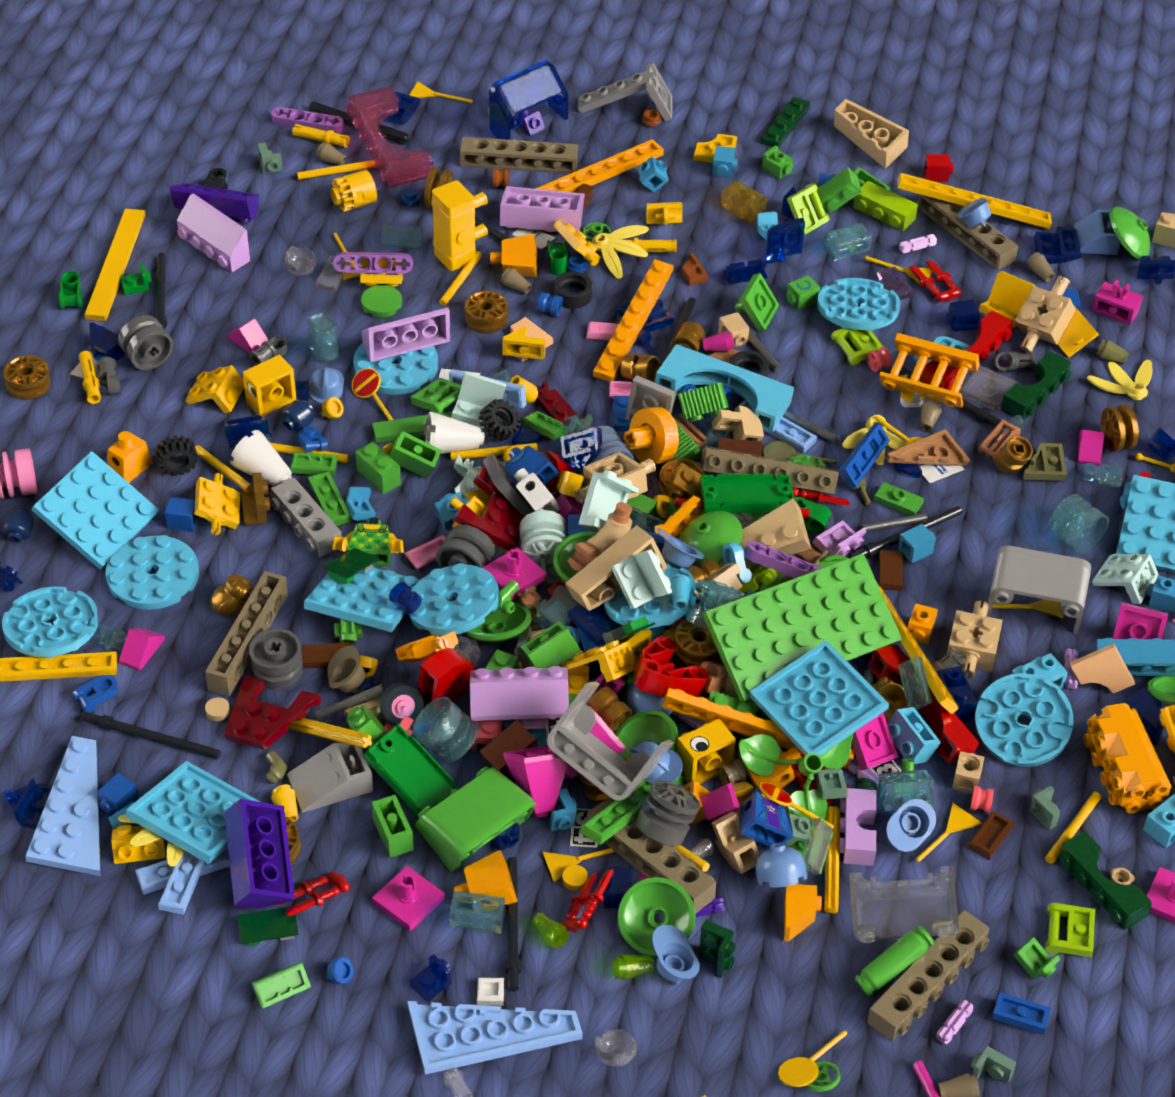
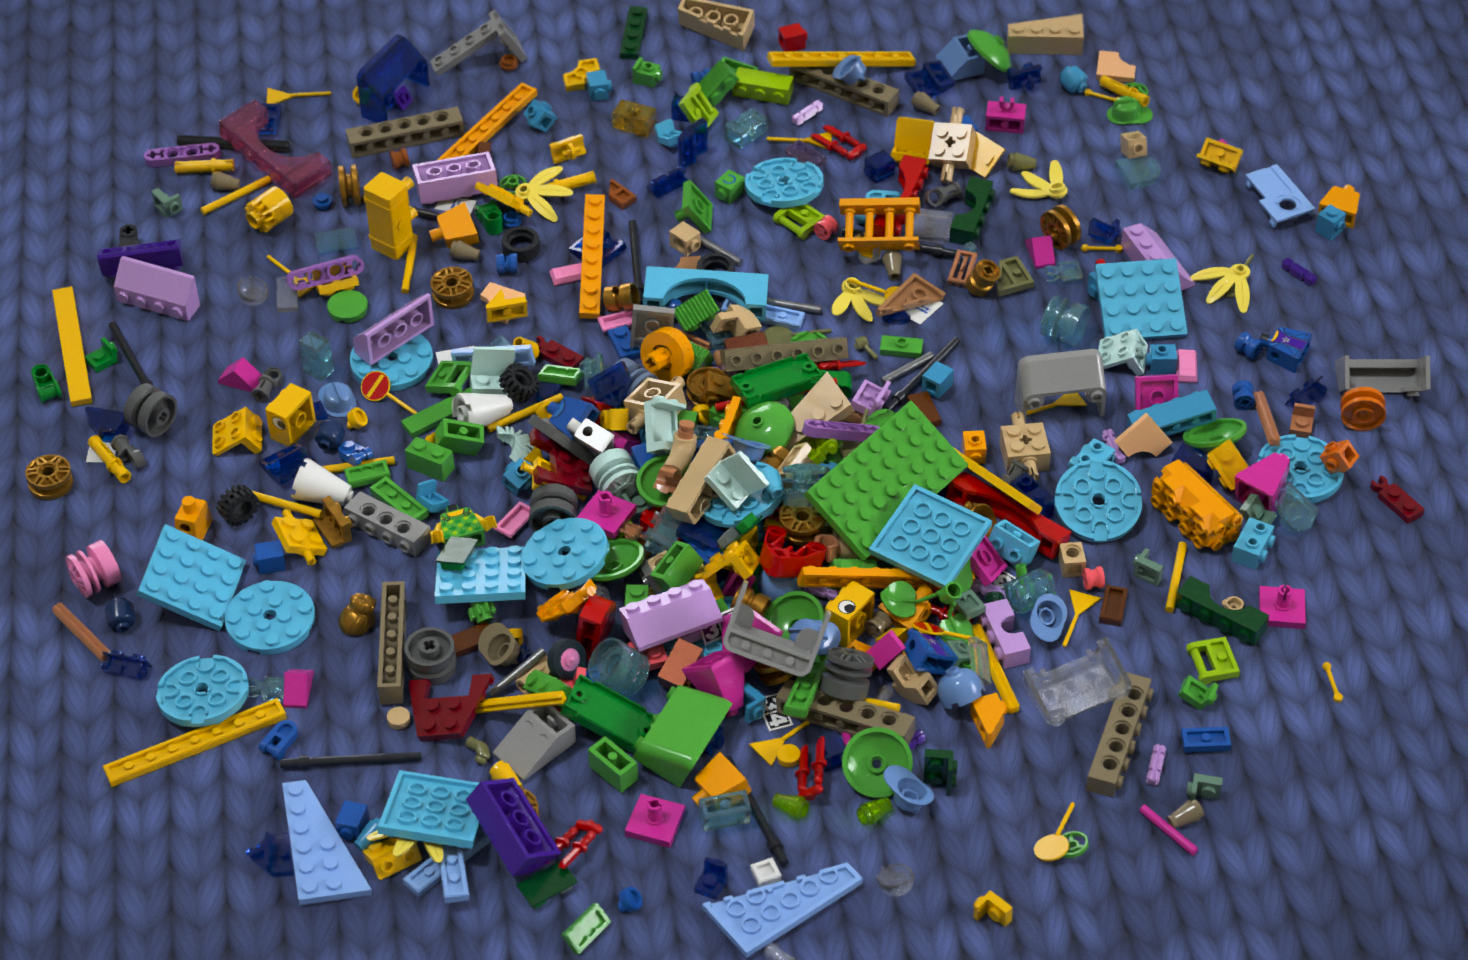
camera: 20 degrees left, 0 degrees up
clear blue wheel [389,582,422,614] -> none
bright green arm [498,580,520,614] -> none
clear blue hand [637,330,657,356] -> none
pearl gold wheel [671,321,705,352] -> none
dark pink cone [703,331,734,352] -> none
medium azure plate [722,542,752,583] -> none
blue hinge [838,423,890,489] -> none
bright green axle [854,925,934,996] -> none
clear light blue plate [898,657,932,710] -> none

